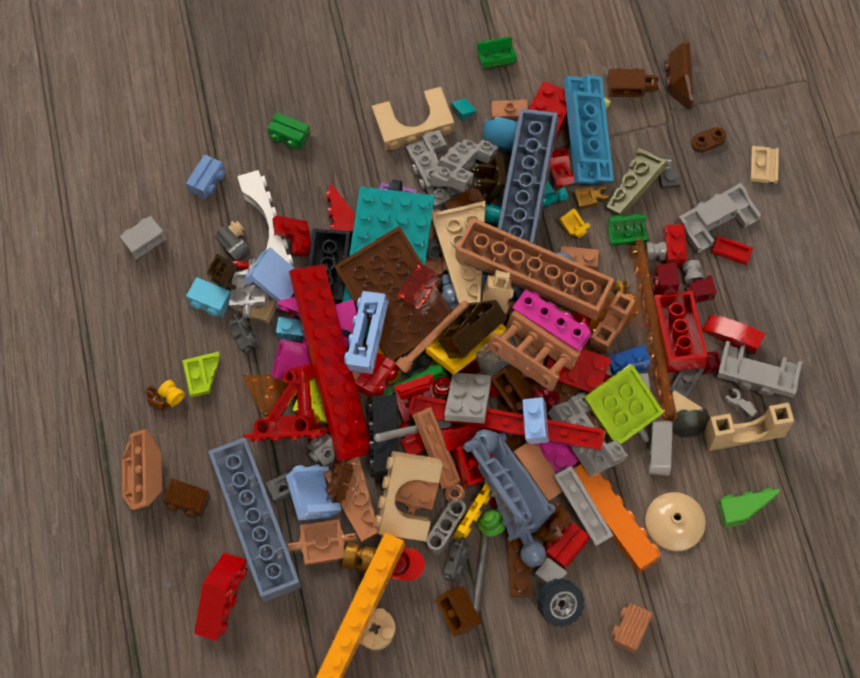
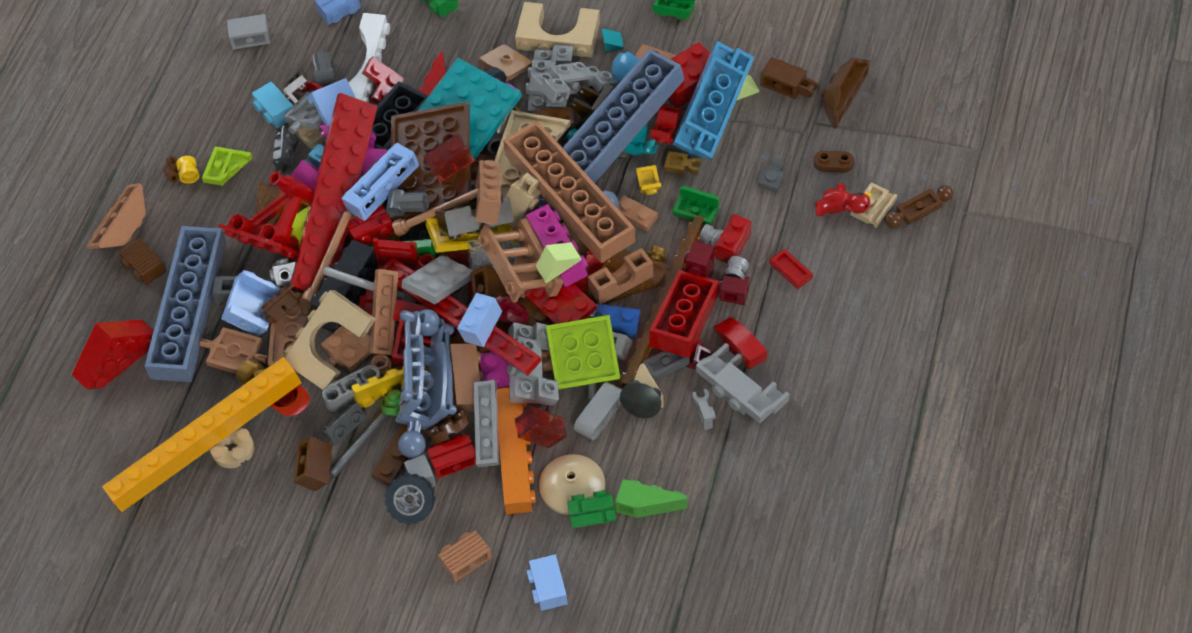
camera: 30 degrees right, 10 degrees down
tan plate [228,221,245,238] -> none
olive wing [606,148,668,217] -> none
light grey bracket [677,183,761,254] -> none
tan arch [704,403,794,451] -> none
none -> nougat piece [301,211,351,304]
none -> dark grey piece [386,189,429,217]
none -> nougat arch [475,160,501,225]
none -> medium nougat plate [478,44,532,82]
none -> clear red brick [515,407,567,448]
none -> light blue brick [526,554,568,611]
none -> yellowish green slope [536,243,582,283]
none -> green brick [567,490,616,529]
none -> red animal [815,183,871,217]
none -> reddish brown plate [886,185,953,228]

